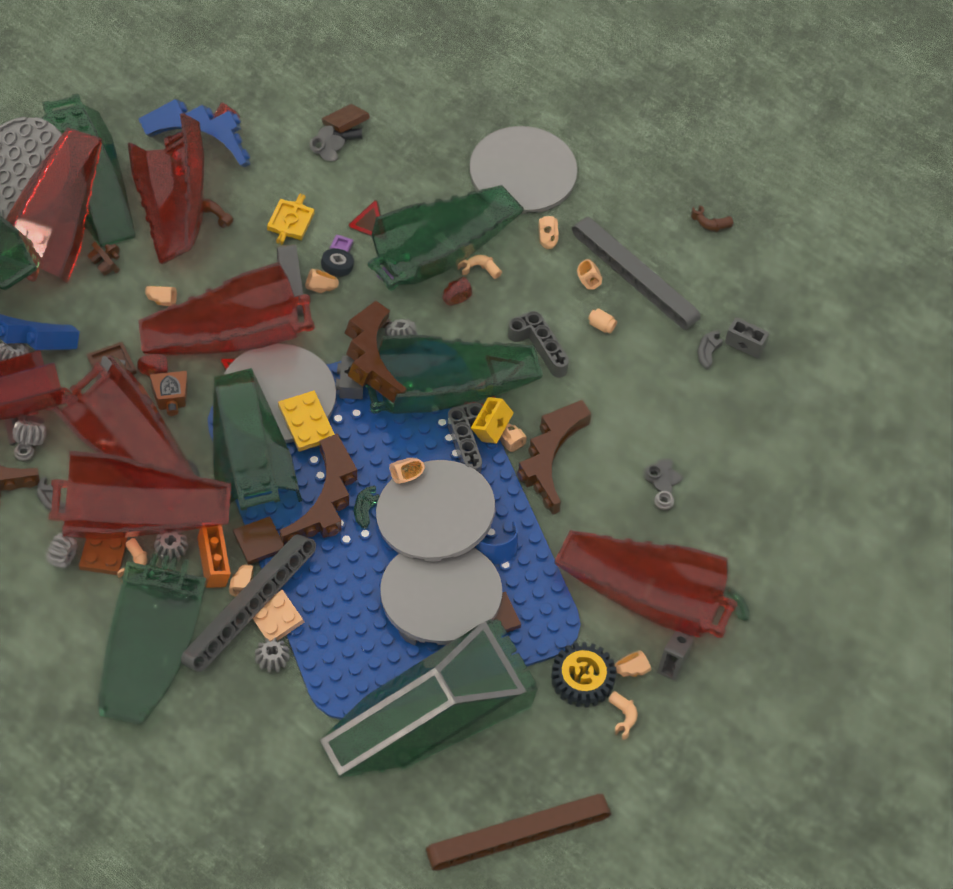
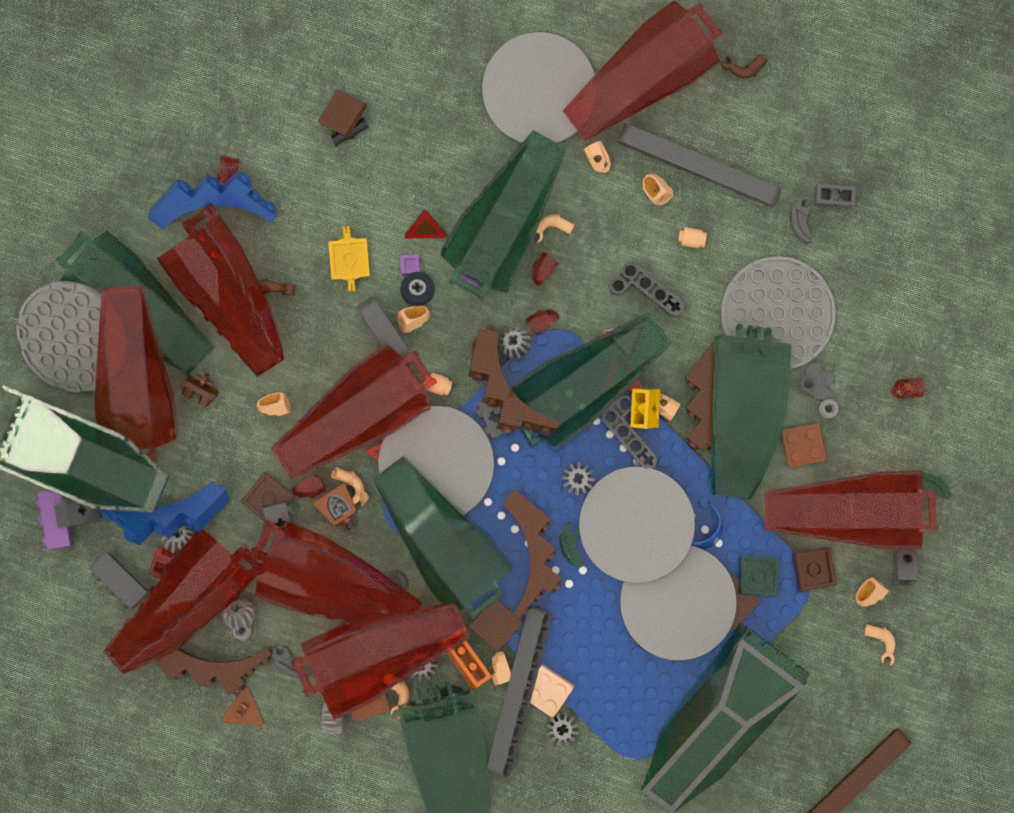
camera: 25 degrees left, 30 degrees up
yellow plate [278,390,335,452] -> none
dark grey plate [310,126,345,161] -> none
rock [389,458,425,484] -> none
wheel [551,642,616,708] -> none
none -> light nougat piece [331,467,369,507]
none -> light nougat brick [423,372,453,396]
none -> clear red rock [525,309,559,336]
none -> clear red windscreen [562,0,723,141]
none -> light grey gear [562,462,594,495]
none -> clear green windscreen [708,324,791,499]
none -> light grey tile [721,256,836,371]
none -> clear green plate [739,555,780,597]
none -> dark orange plate [781,423,827,468]
none -> reddish brown tile [793,547,836,592]
none -> clear red rock [891,377,924,399]

